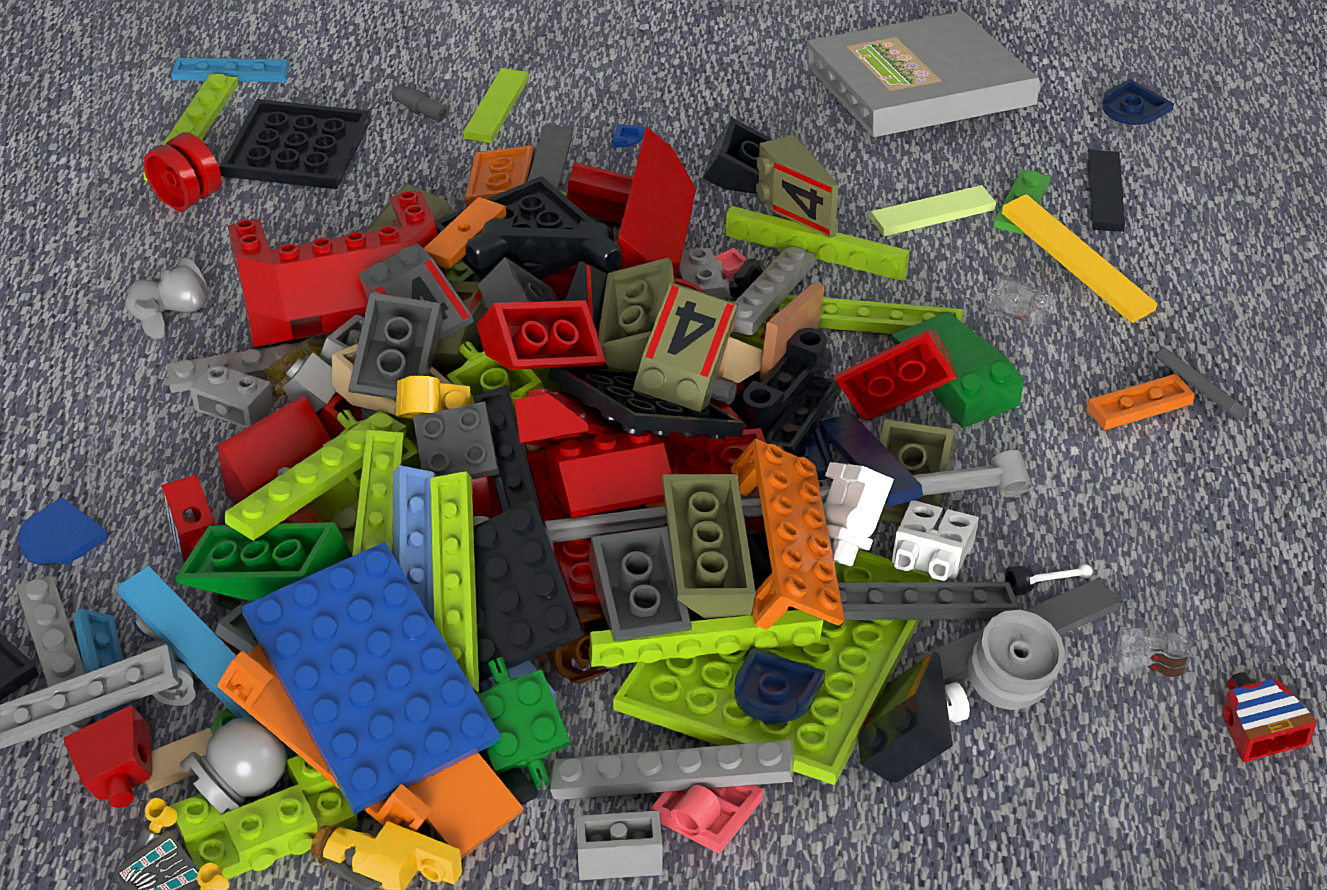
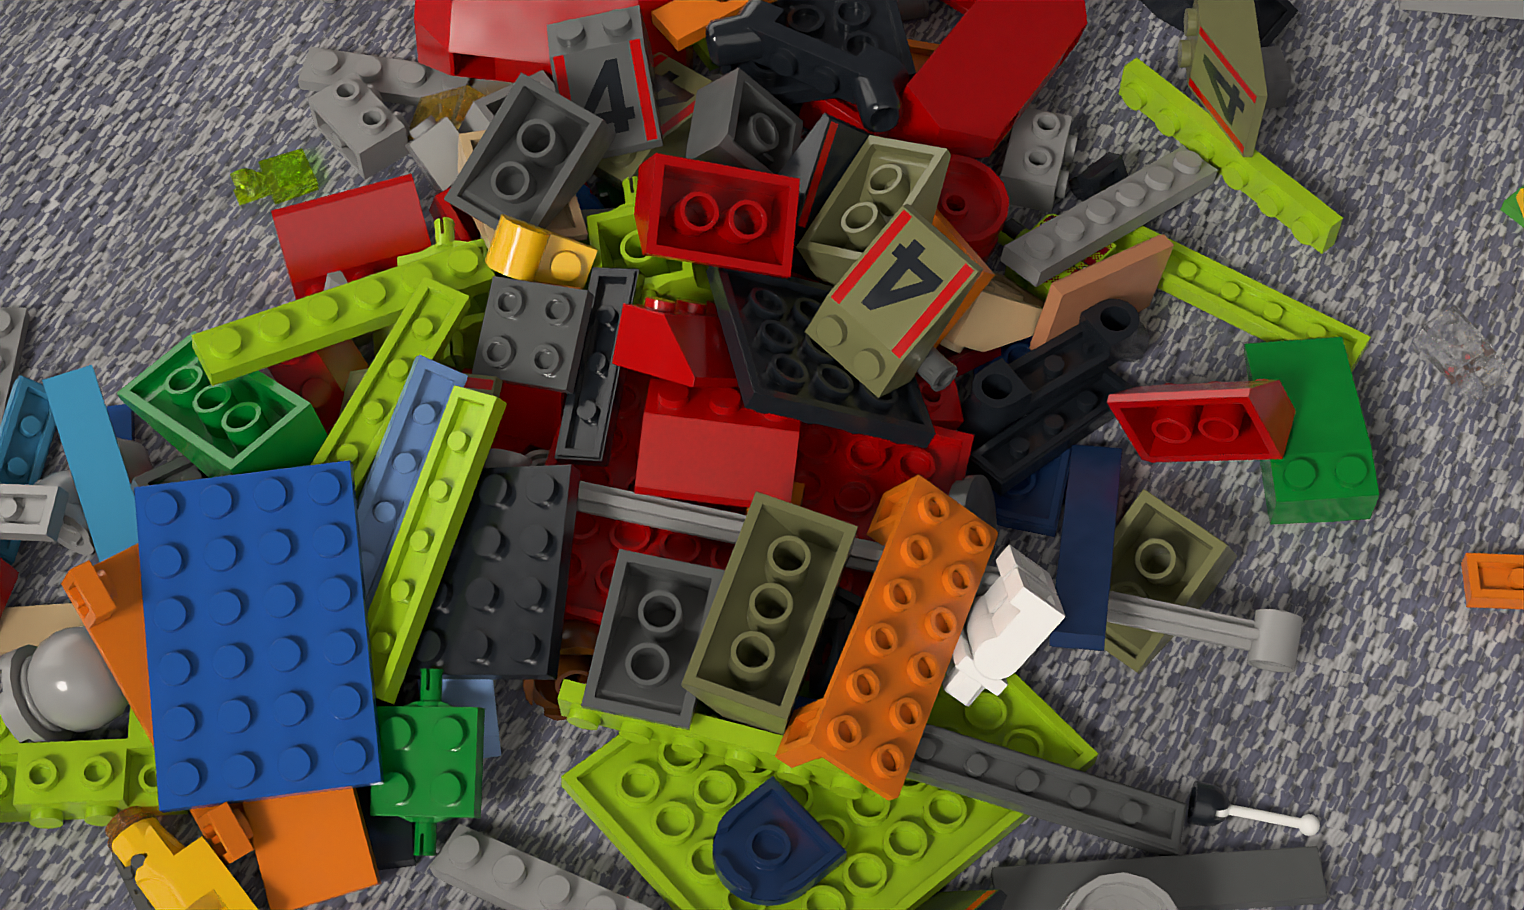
camera: 25 degrees right, 15 degrees up
blue tile [18,497,108,565] -> none
red torso [161,474,215,562] -> none
coral tile [715,248,748,281] -> none
yellowish green tile [870,185,996,237] -> none
white hips [891,500,979,581] -> none
none -> clear neon green plate [230,148,319,206]

